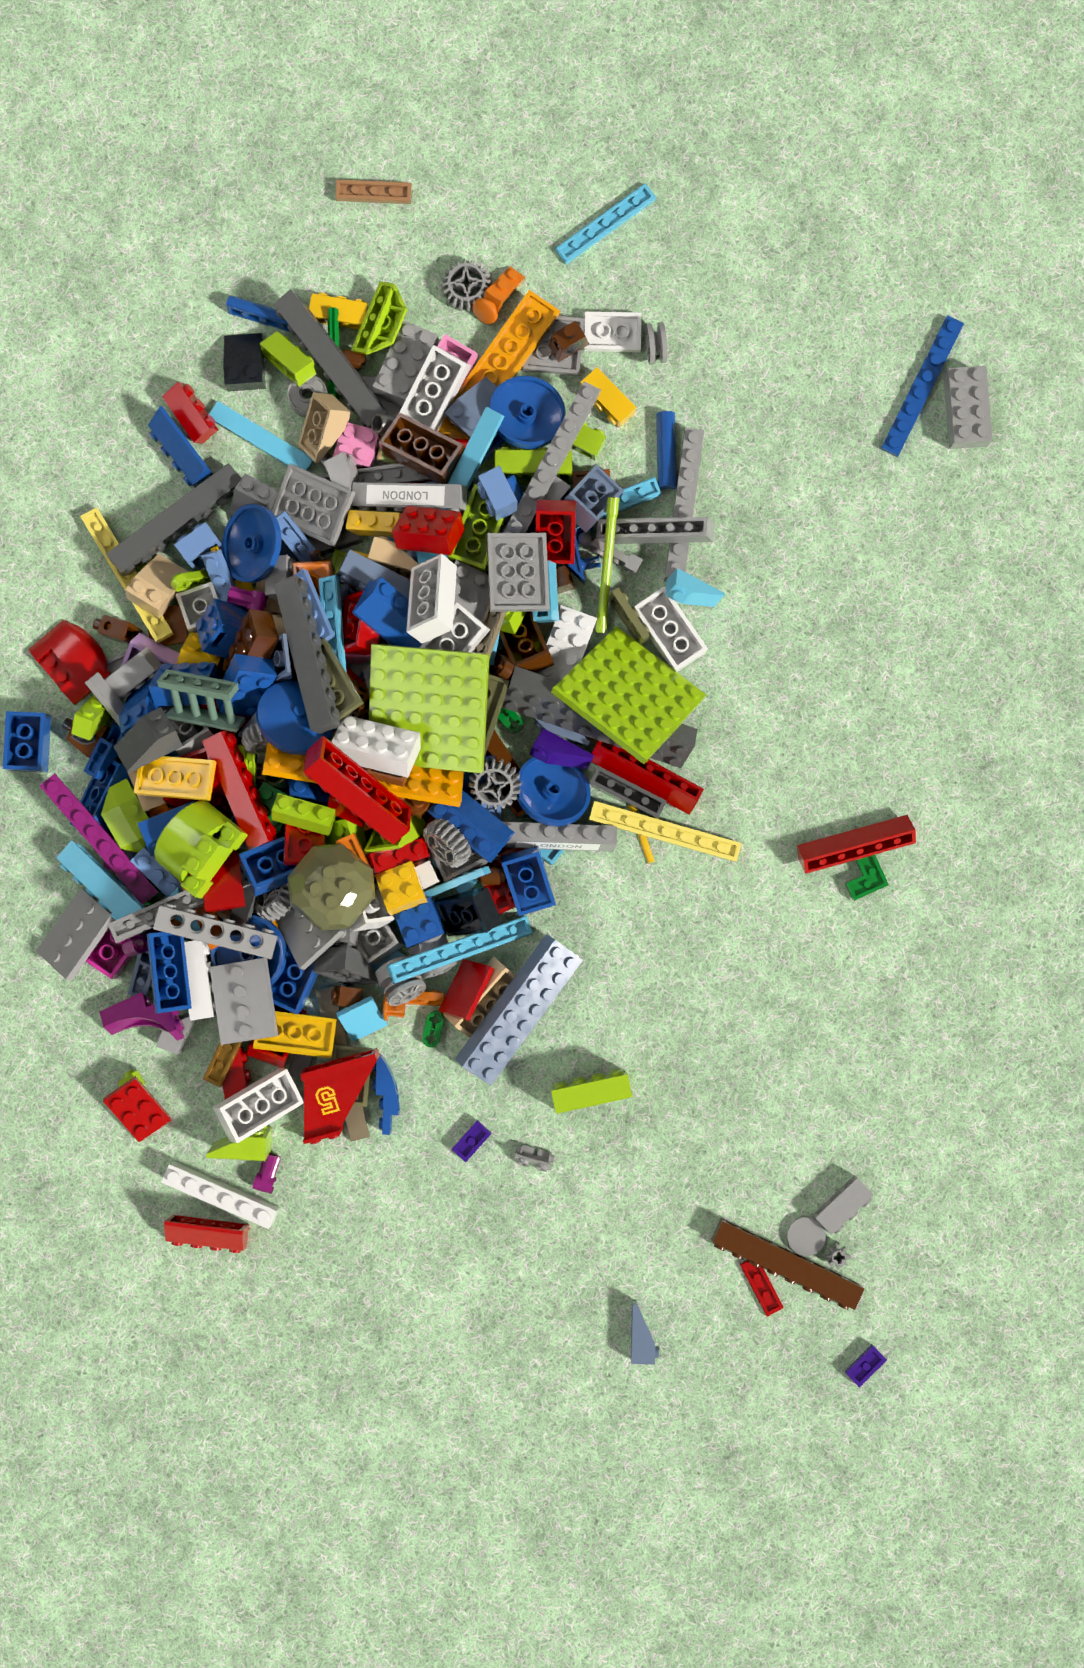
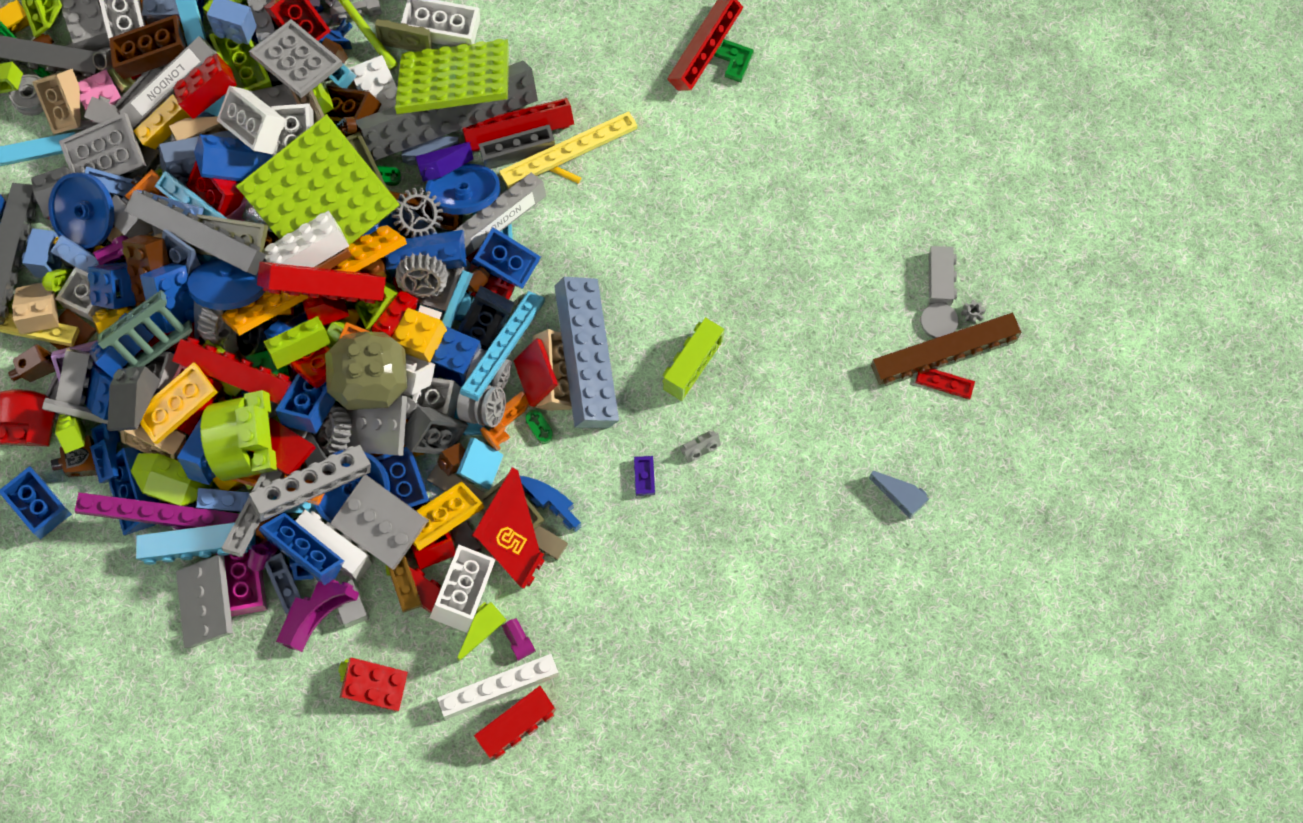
camera: 45 degrees left, 15 degrees down
dark purple plate [844,1344,887,1388] -> none

